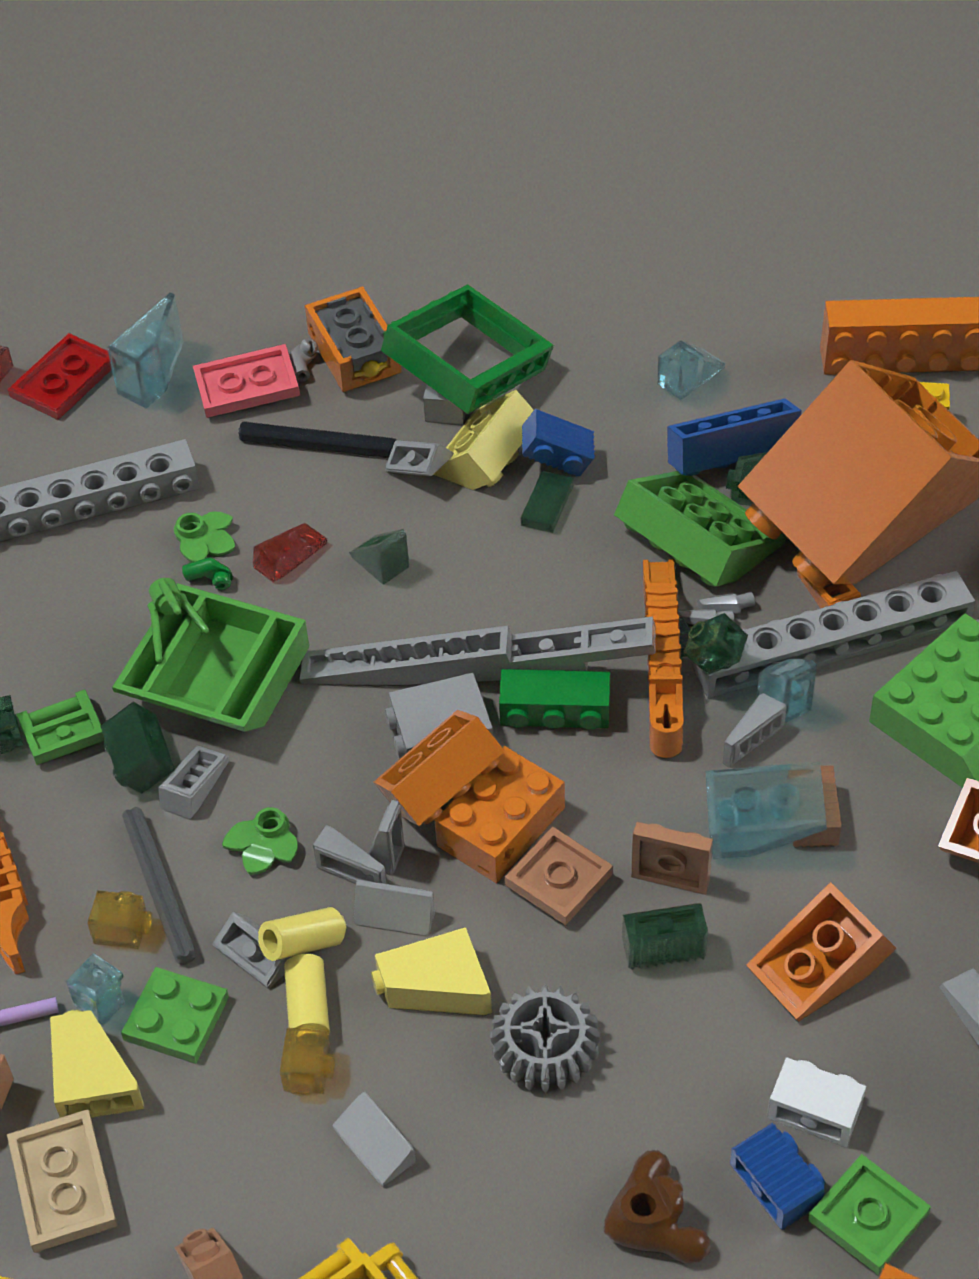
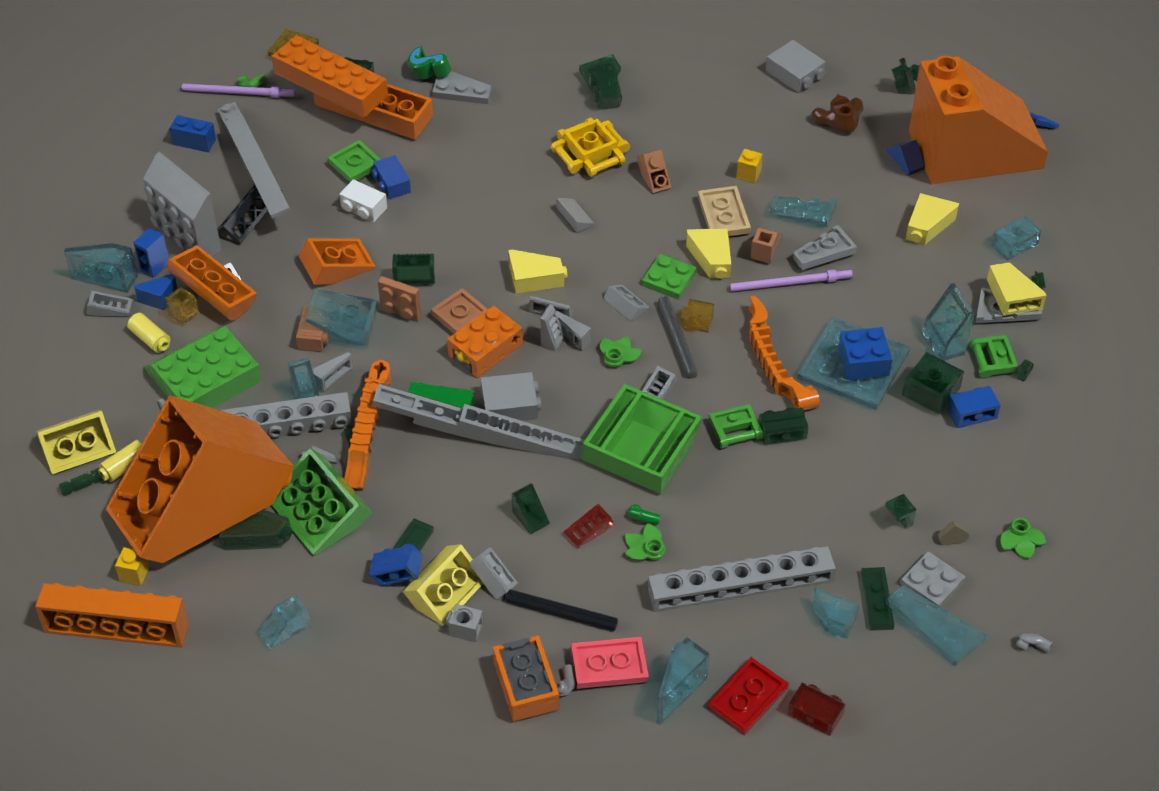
camera: 175 degrees left, 0 degrees up
clear light blue brick [66,953,125,1026] -> none
clear green brick [101,701,175,794] -> none
bright green plant [147,578,209,663] -> none
light yellow brick [258,907,346,961] -> none
clear yellow brick [279,1028,335,1096] -> none
light yellow brick [284,954,330,1047] -> none
orange brick [373,709,505,826] -> none
green window [380,284,554,414] -> none
light grey gear [490,984,600,1093] -> none
reddish brown head [604,1150,711,1264] -> none
blue brick [667,398,802,476] -> none
light grey bar [678,609,734,631] -> none
clear green brick [684,613,748,675] -> none

